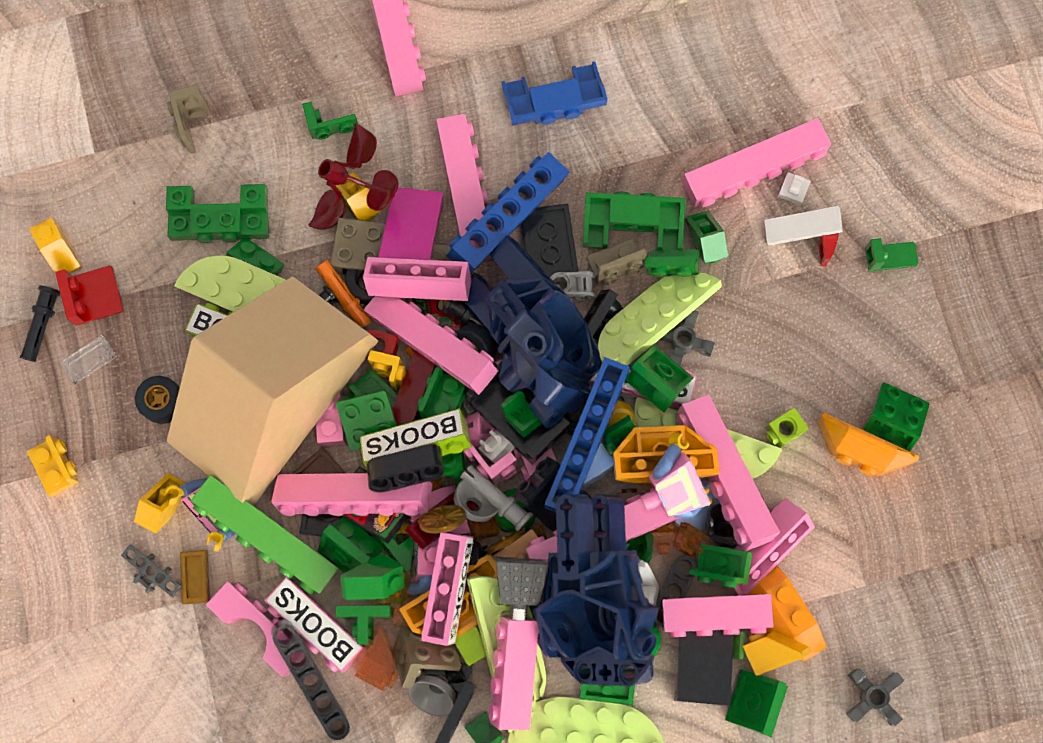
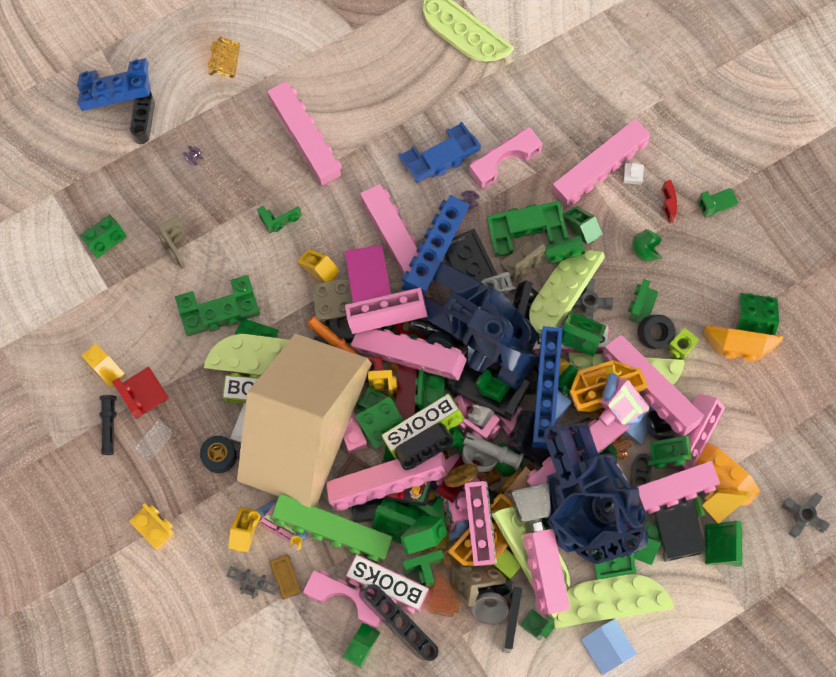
camera: 20 degrees left, 5 degrees down
dark red plant [308,124,399,230] -> none
clear orange tile [672,522,708,558] -> none
white tile [764,206,843,246] -> none
none -> green bracket [79,214,127,258]
none -> clear purple wheel [183,146,203,165]
none -> green slope [343,623,381,669]
none -> clear purple wheel [461,190,479,209]
none -> bright pink arch [469,127,543,190]
none -> green bracket [628,279,658,324]
none -> green helmet [632,229,663,261]
none -> green slope [634,520,661,565]
none -> black tyre [637,315,675,349]

